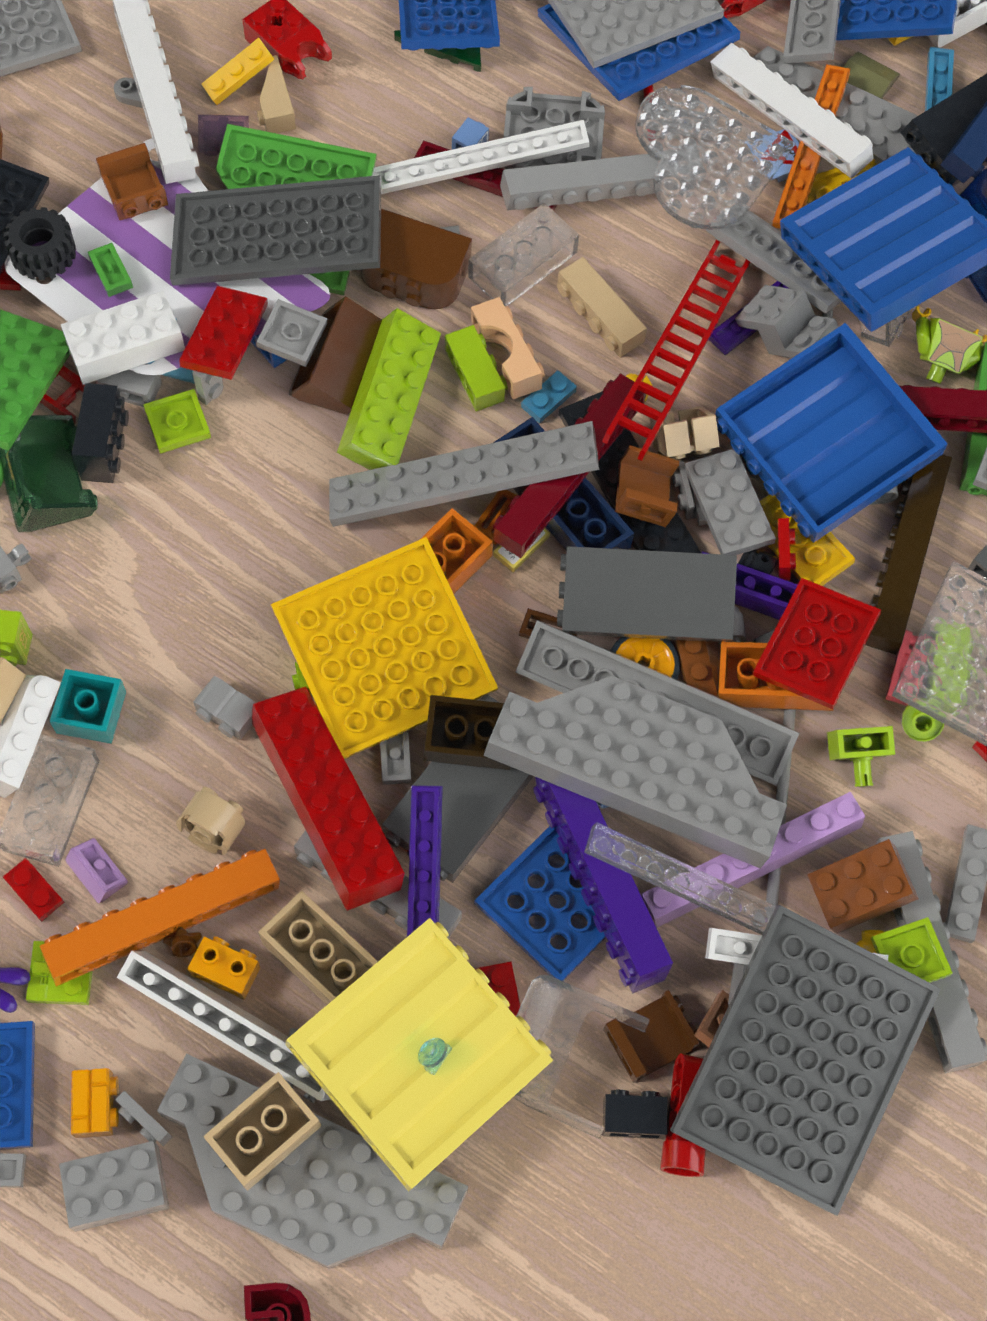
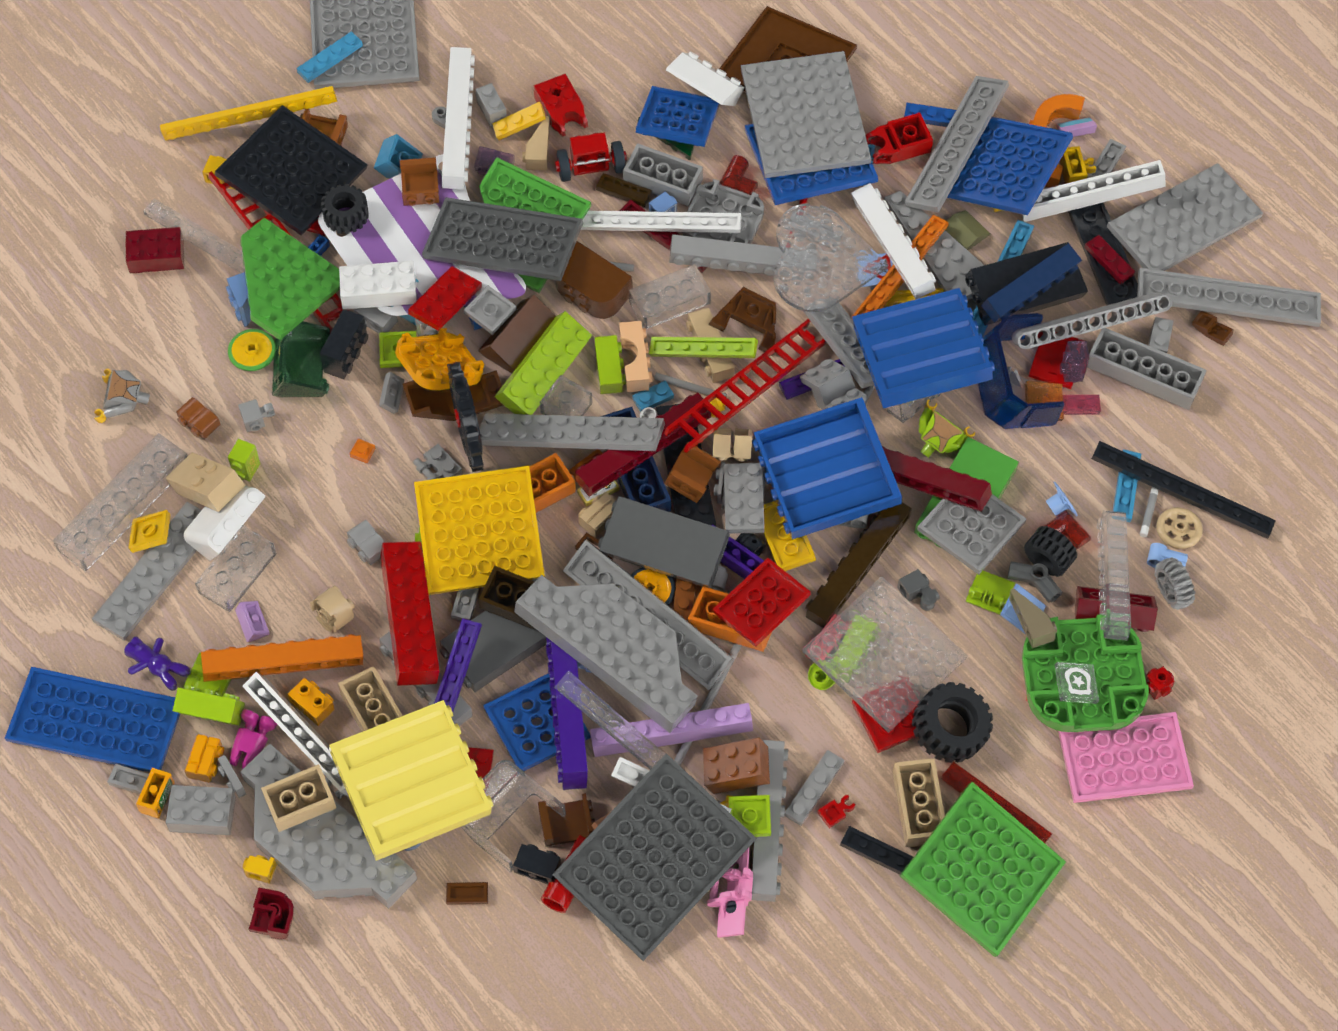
camera: 20 degrees right, 5 degrees down
red plate [3,858,65,922] -> none
teal brick [50,669,126,744] -> none
bright green plate [88,243,133,297] -> none
reddish brown plate [163,927,202,957] -> none
clear light blue plate [418,1038,452,1075] -> none
red plate [778,518,796,580] -> none
lime brick [827,726,895,787] -> none
none -> light orange brick [136,768,175,819]
none -> lime brick [172,685,245,726]
none -> dark pink piece [229,709,277,769]
none -> yellow brick [243,855,277,884]
none -> blue piece [308,235,330,256]
none -> orange plate [350,438,376,463]
none -> dark azure slope [374,134,423,179]
none -> light grey plate [379,372,405,414]
none -> light orange tile [395,328,484,390]
none -> reddish brown windscreen [403,370,504,421]
none -> light grey plate [413,444,462,480]
none -> reddish brown tile [446,882,488,905]
none -> black gear [447,362,484,472]
none -> light grey brick [476,83,507,127]
none -> clear brick [540,375,592,416]
none -> brick [555,132,627,182]
none -> tan brick [579,492,616,538]
none -> dark brown plate [596,173,652,207]
none -> light grey brick [623,143,703,206]
none -> white plate [640,407,658,418]
none -> lime plate [649,337,758,358]
none -> light grey bar [654,372,727,397]
none -> bright pink piece [707,846,753,938]
none -> reddish brown wing [708,287,776,356]
none -> clear red brick [719,155,758,195]

